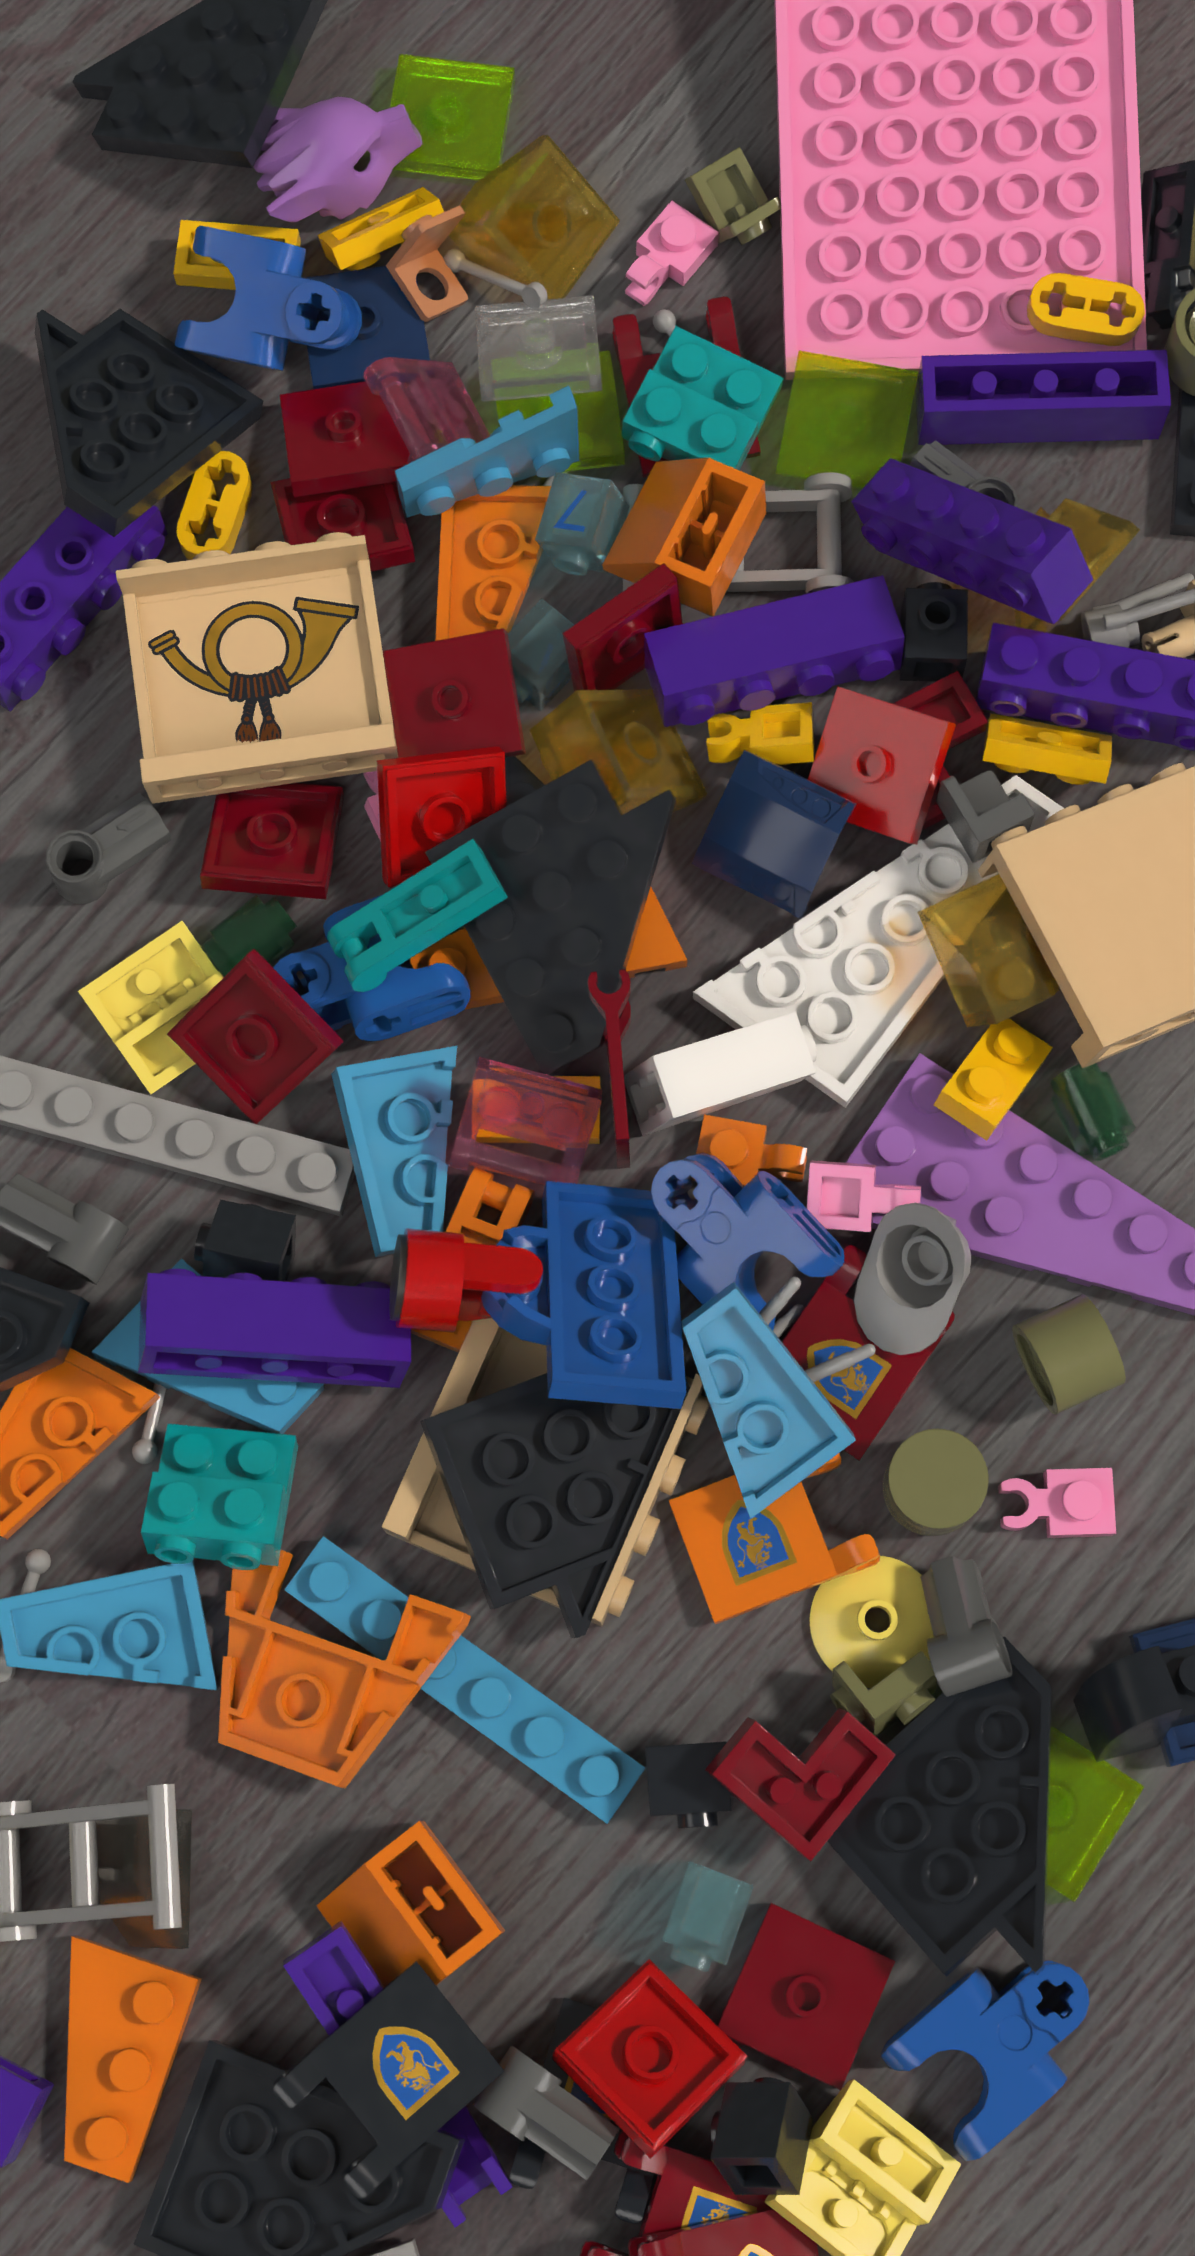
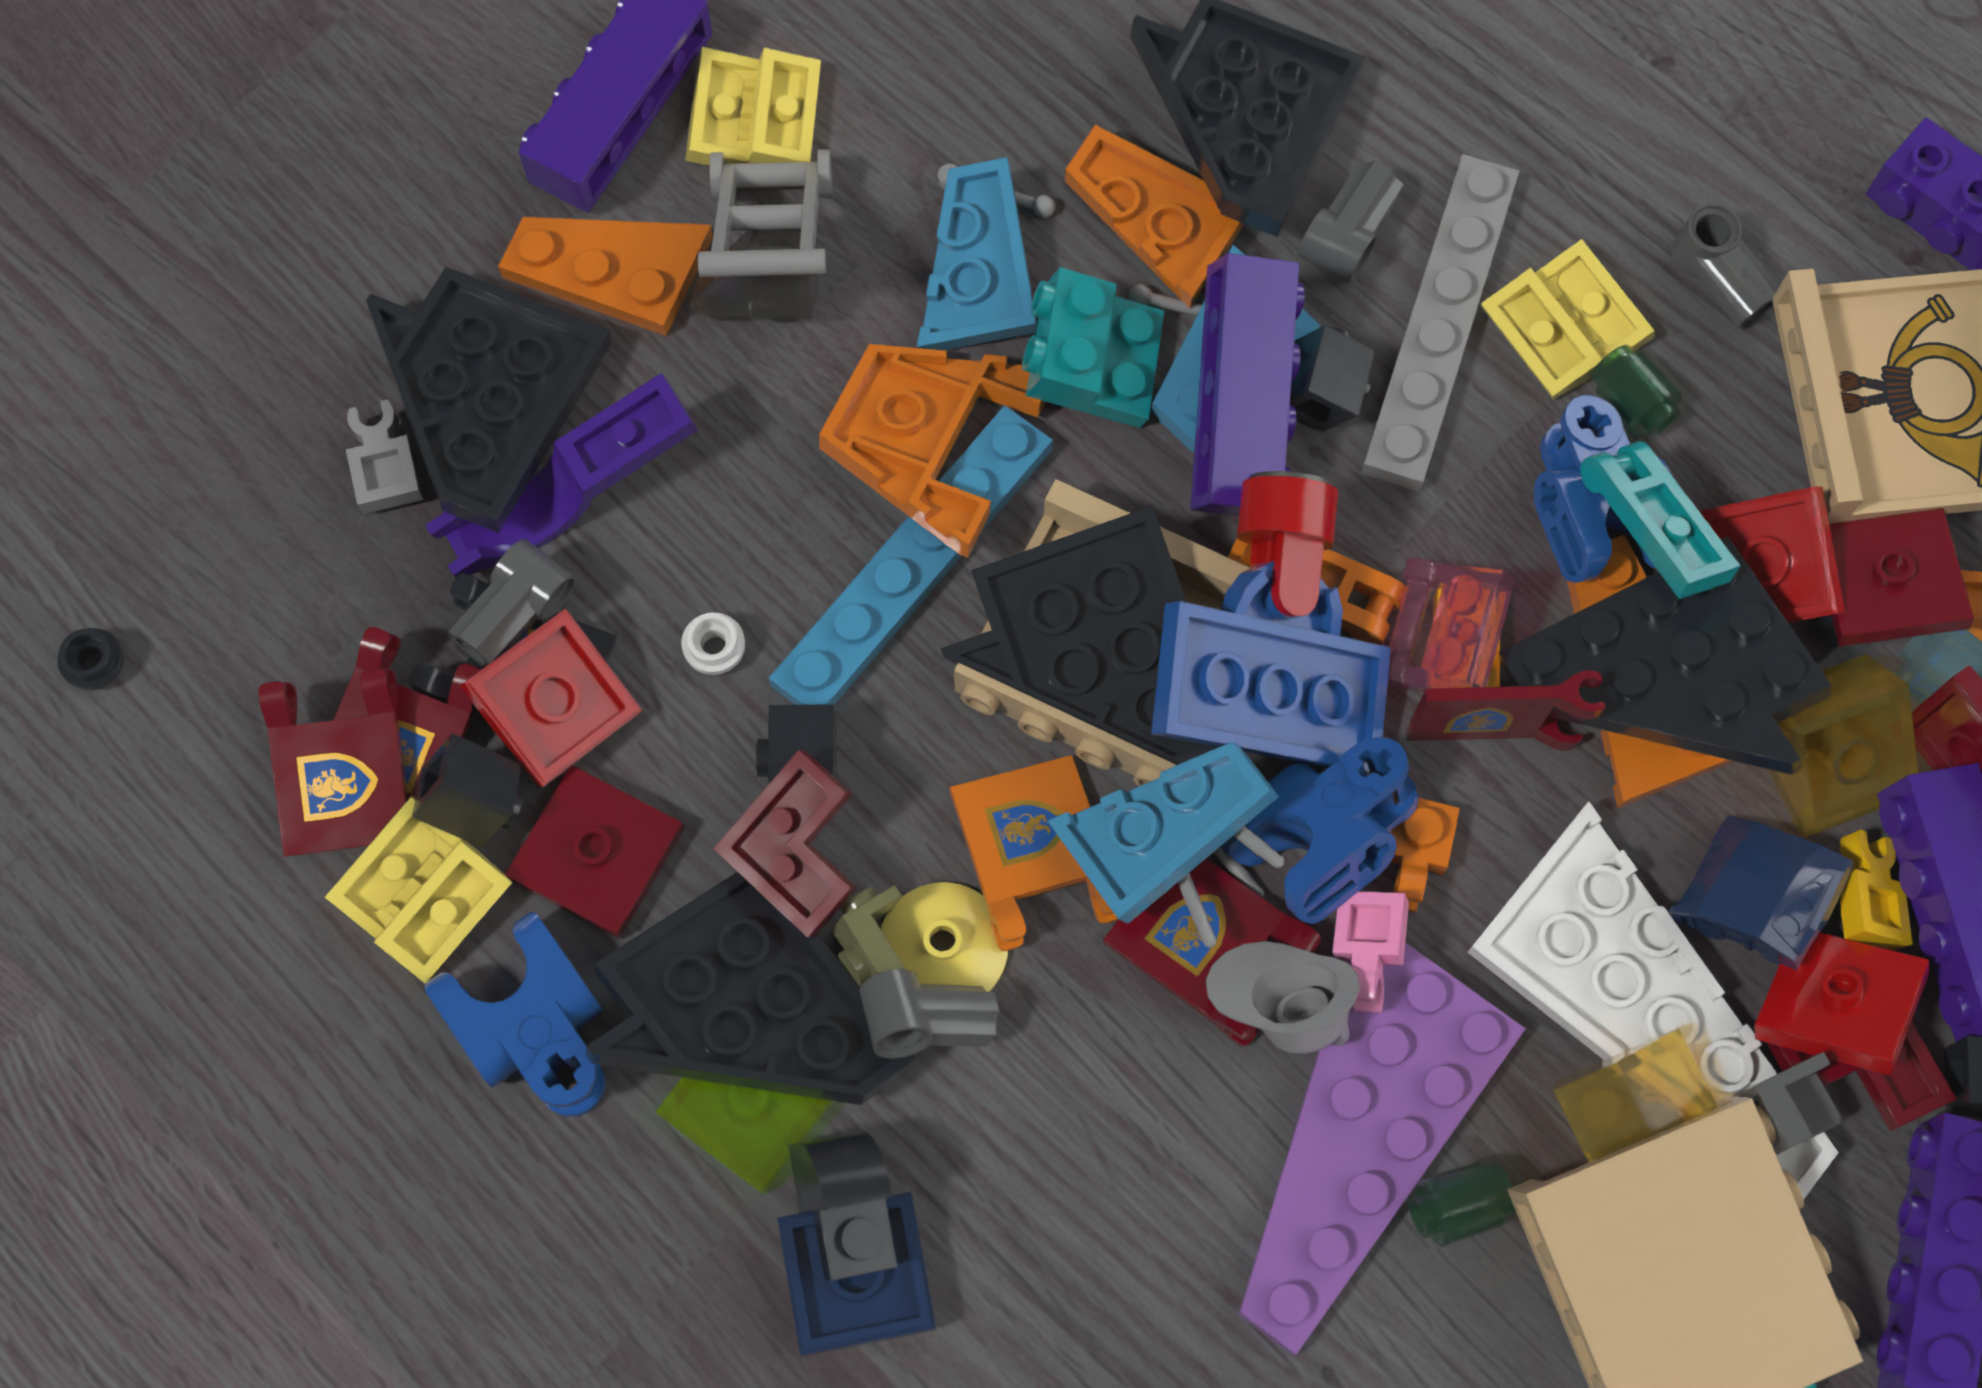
camera: 90 degrees right, 5 degrees down
dark red plate [167,949,344,1124] -> none
dark red plate [200,783,344,900] -> none
black flag [272,1961,504,2199] -> none
orange slope [316,1821,505,1987] -> none
dark azure wing [331,1046,457,1257] -> none
white slope [624,1011,817,1136] -> none
clear light blue brick [661,1861,754,1972] -> none
olive piece [883,1429,989,1536] -> none
yellow plate [934,1013,1053,1141] -> none
yellow plate [982,713,1112,785] -> none
bright pink plate [998,1468,1116,1538] -> none
olive piece [1012,1294,1126,1415] -> none
none -> white plate [681,612,745,675]

